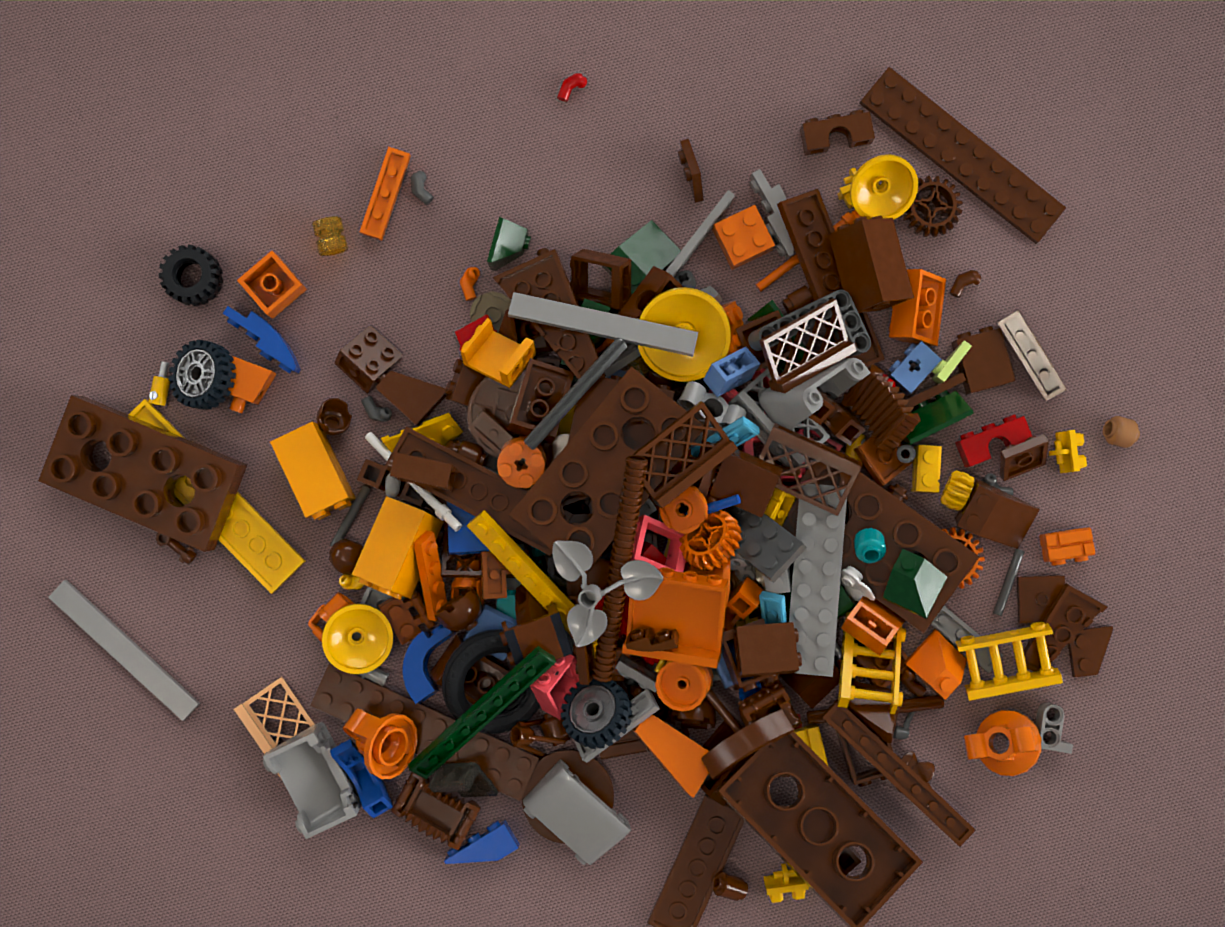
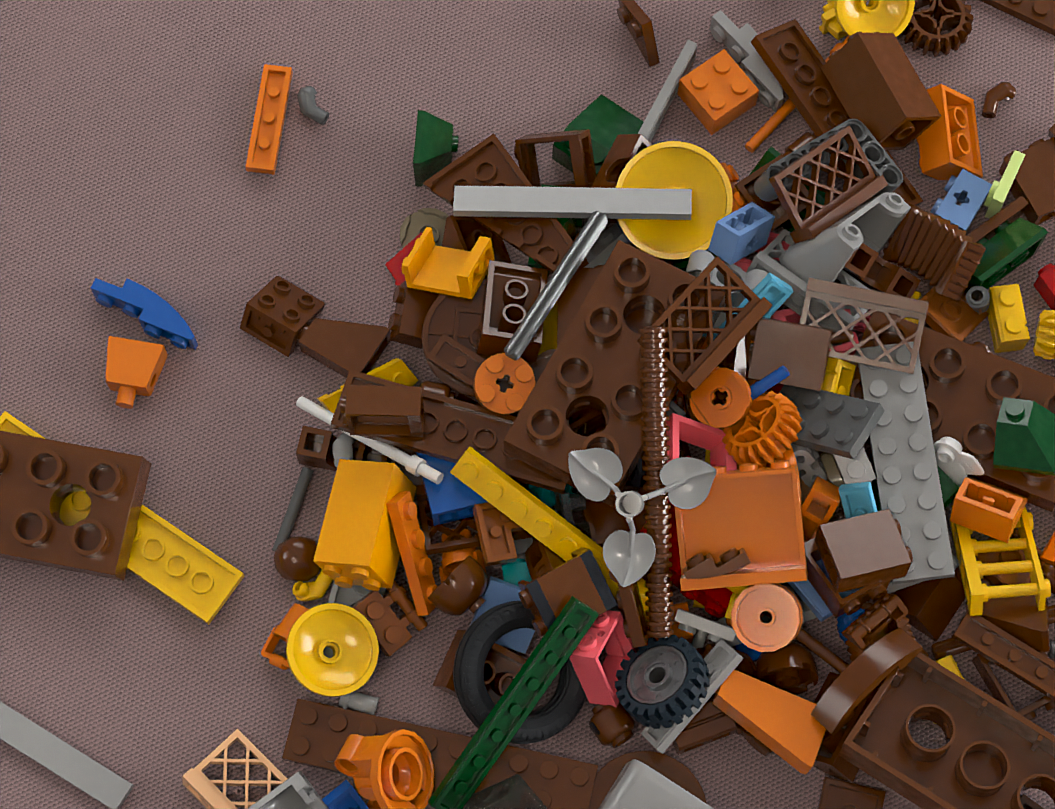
camera: 15 degrees left, 15 degrees down
yellow piece [148,361,170,406] -> none
reddish brown bar [156,532,197,565] -> none
black tyre [159,245,223,306] -> none
wheel [169,340,236,410] -> none
orange brick [237,251,307,319] -> none
light orange brick [270,422,356,520] -> none
clear yellow wheel [312,216,348,256] -> none
reddish brown hair [316,398,352,436] -> none
dark grey arm [361,396,392,422] -> none
blue arch [403,625,456,704] -> none
orange arm [460,267,480,301] -> none
reddish brown plant [510,719,565,758] -> none
teal head [854,528,886,563] -> none

